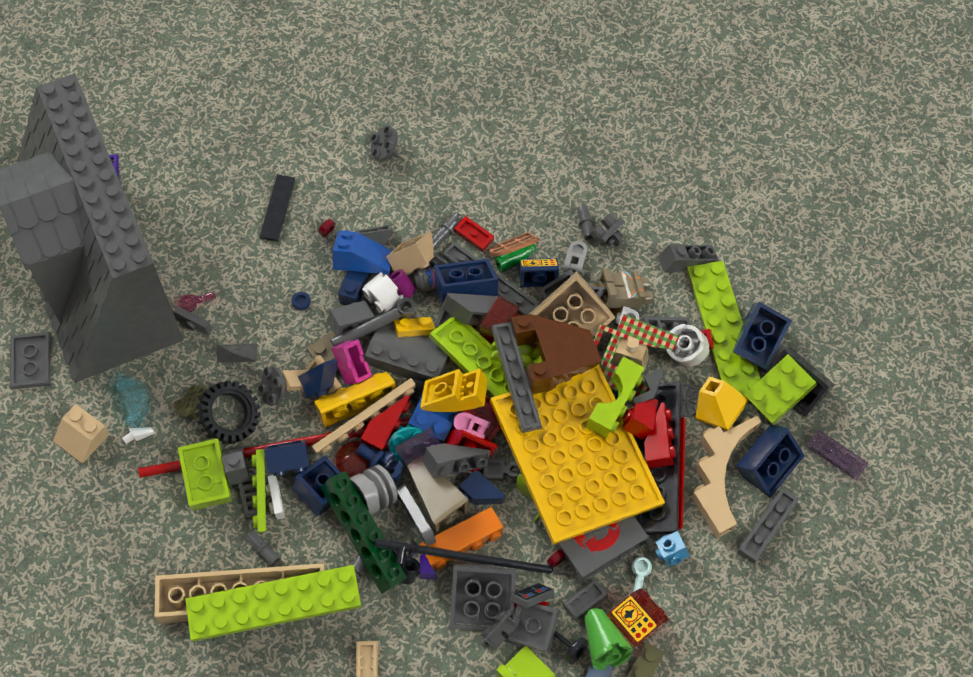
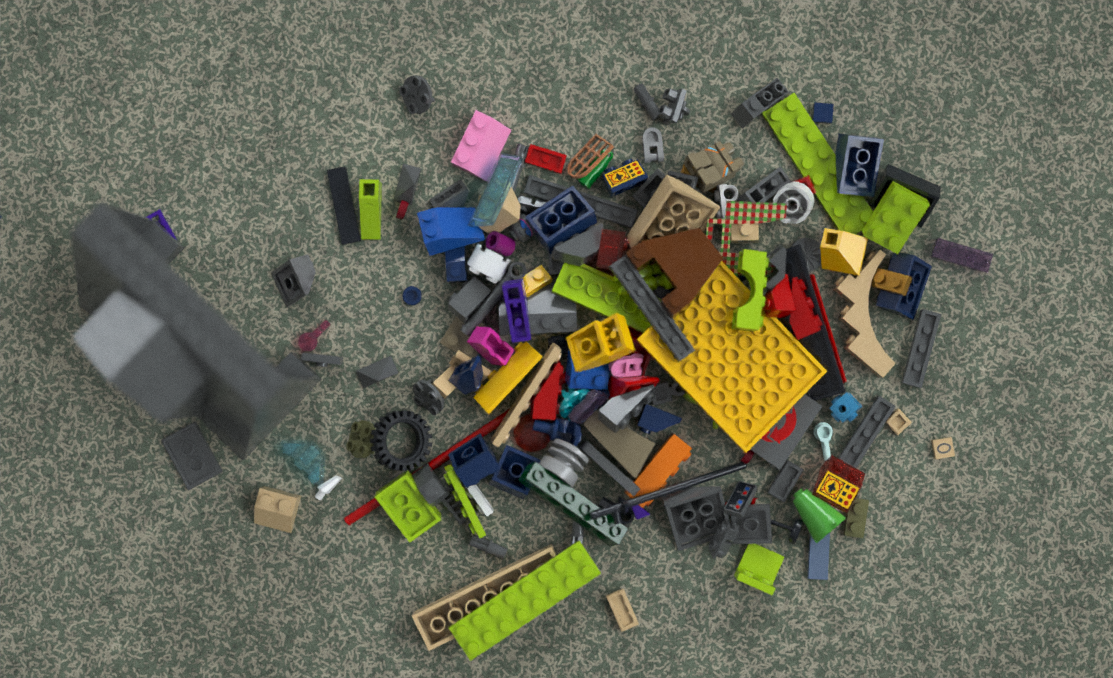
camera: 15 degrees left, 25 degrees up
none -> flat silver slope [271,254,316,307]
none -> lime slope [359,179,382,240]
none -> dark grey slope [394,164,422,205]
none -> bright pink slope [451,110,511,181]
none -> clear light blue slope [468,153,523,227]
none -> dark purple slope [502,278,531,343]
none -> dark blue tile [812,102,834,124]
none -> dark grey plate [837,396,896,471]
none -> pearl gold plate [871,268,912,296]
none -> tan tile [885,408,912,435]
none -> tan tile [931,437,955,459]

